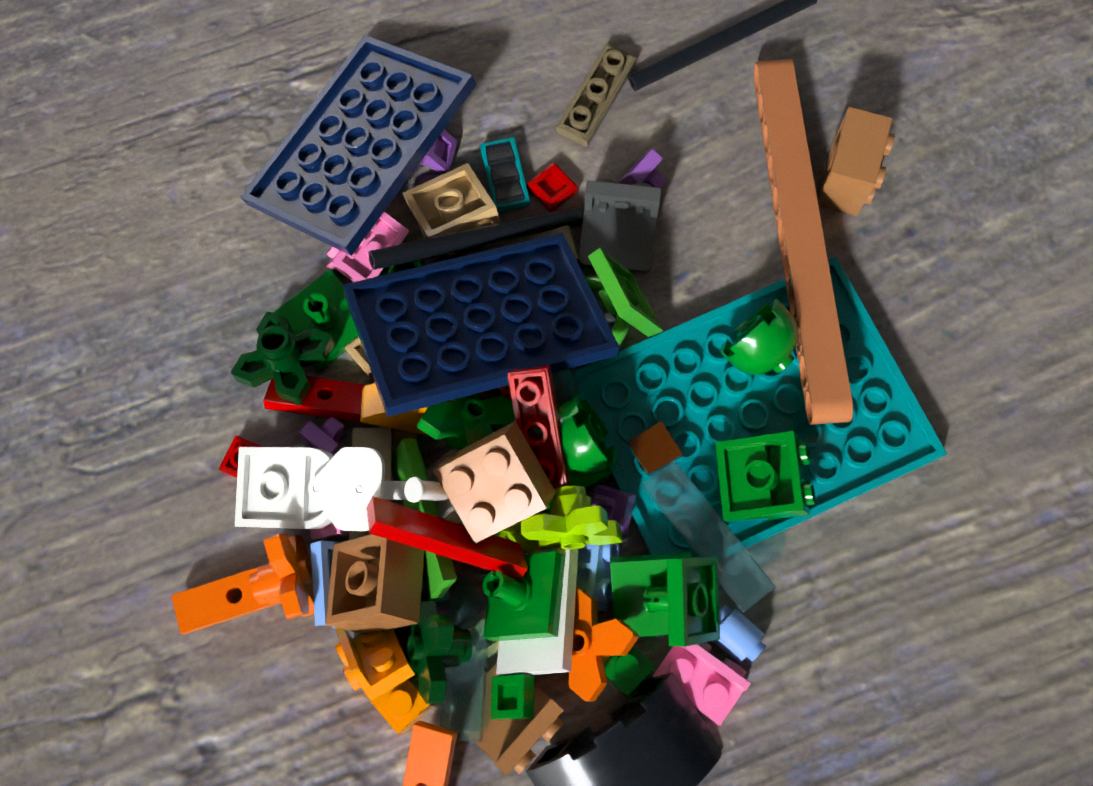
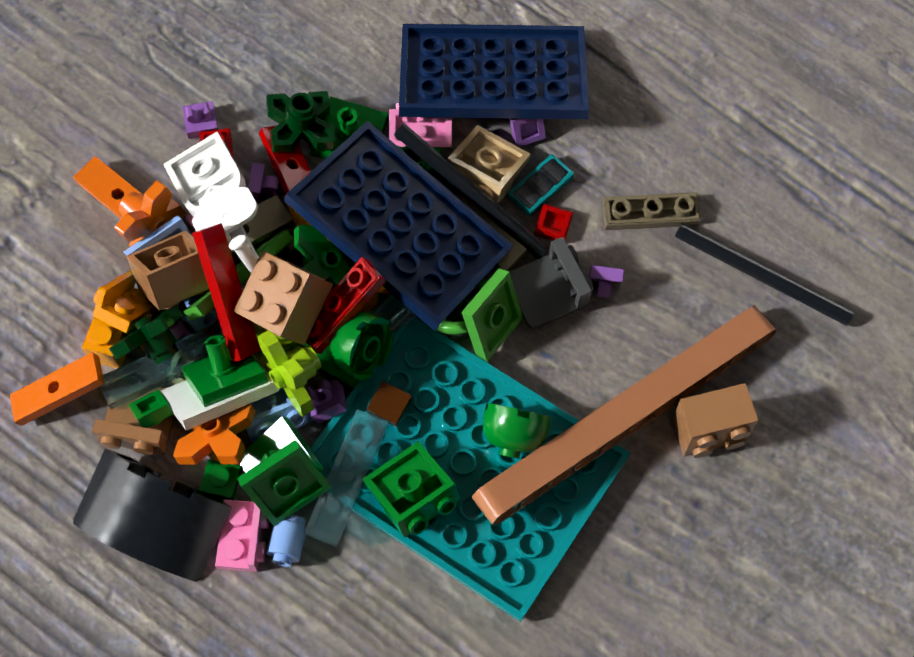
camera: 55 degrees right, 5 degrees down
none -> medium lavender tile [182,101,218,139]

